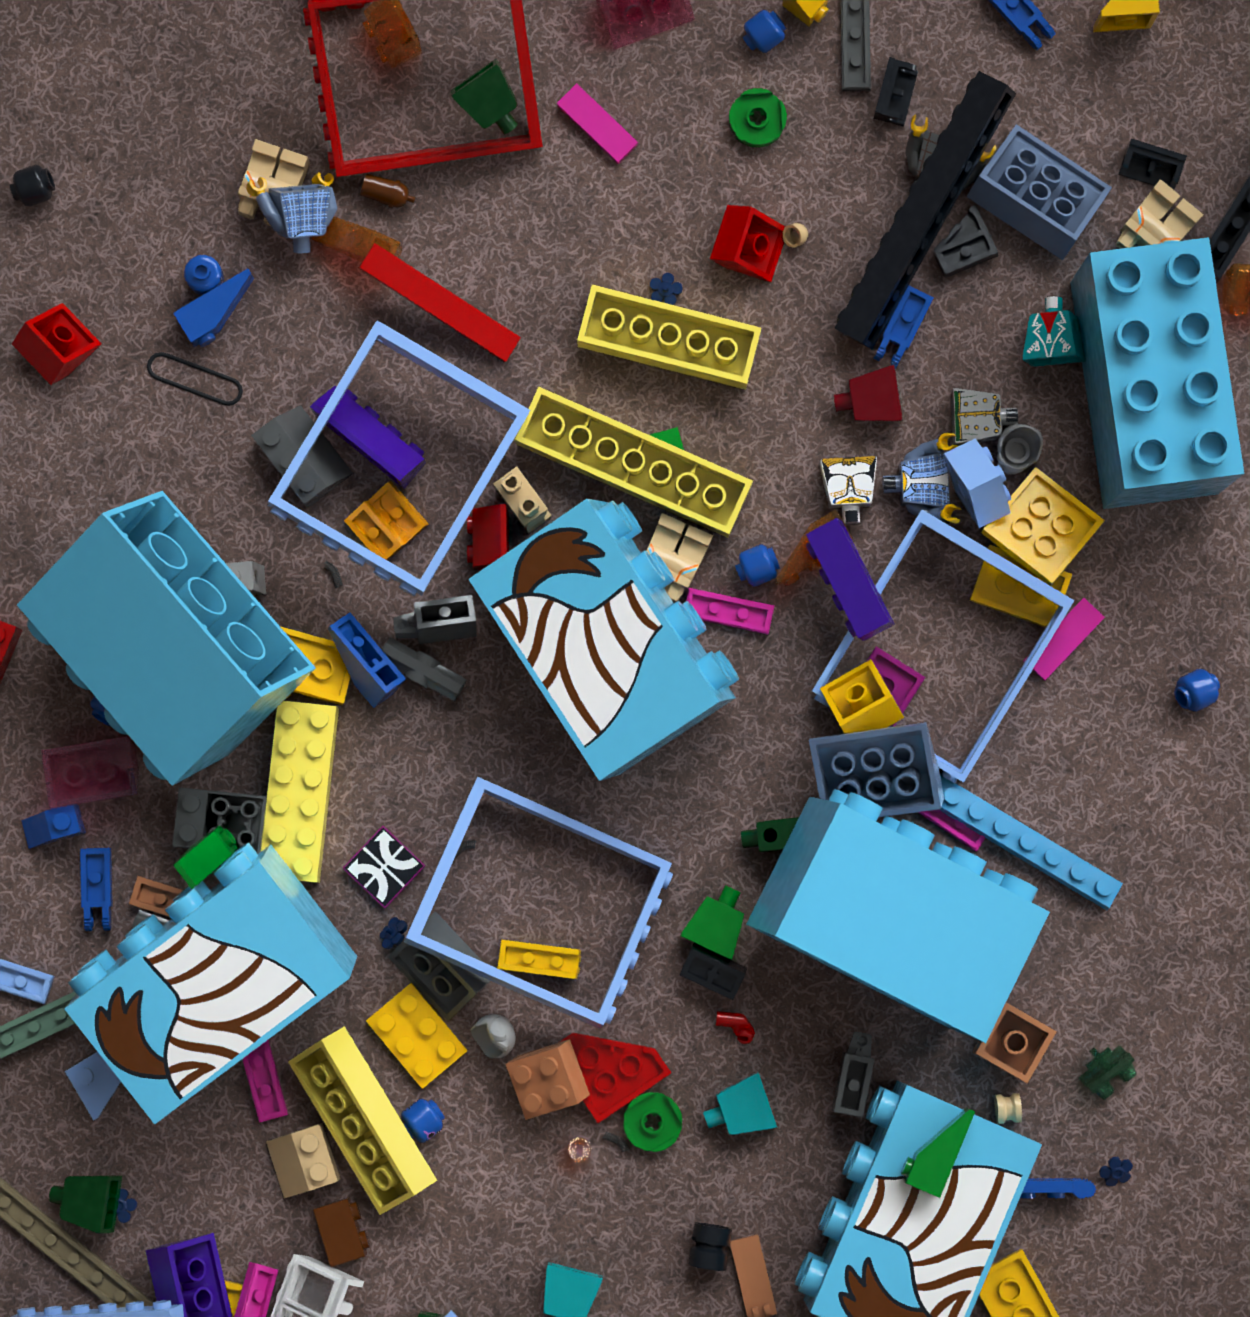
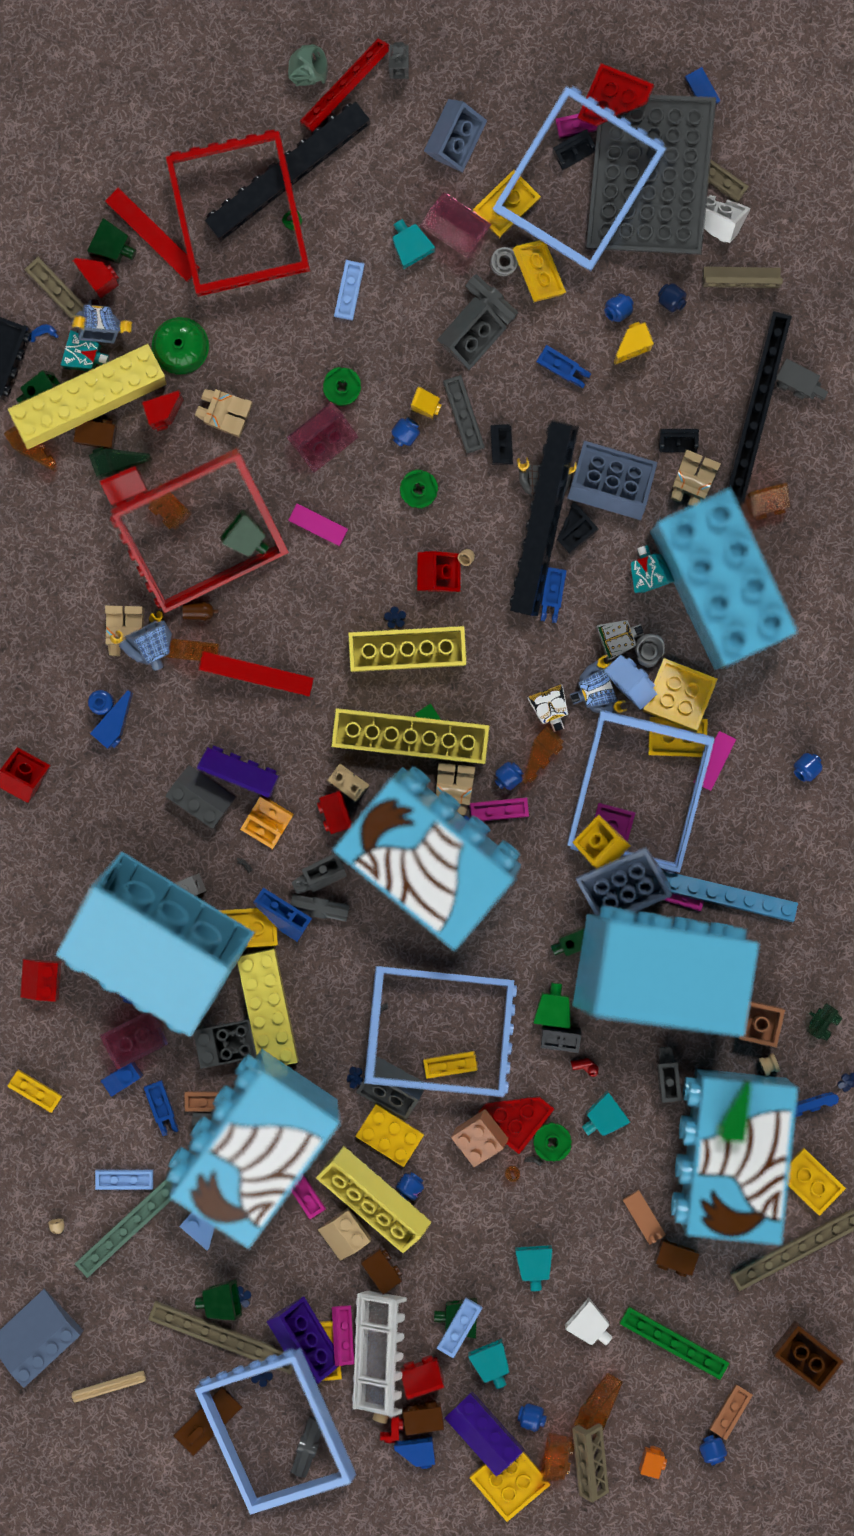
camera: 15 degrees left, 5 degrees up
black piece [147,352,243,406] -> none
green slope [173,825,238,889] -> none
light blue door [268,320,530,596] -> none
tile [343,826,426,909] -> none
light grey hair [471,1014,516,1059] -> none
black wheel [688,1222,732,1271] -> none
dark purple brick [806,518,895,641] -> none
dark red torso [834,365,903,422] -> none

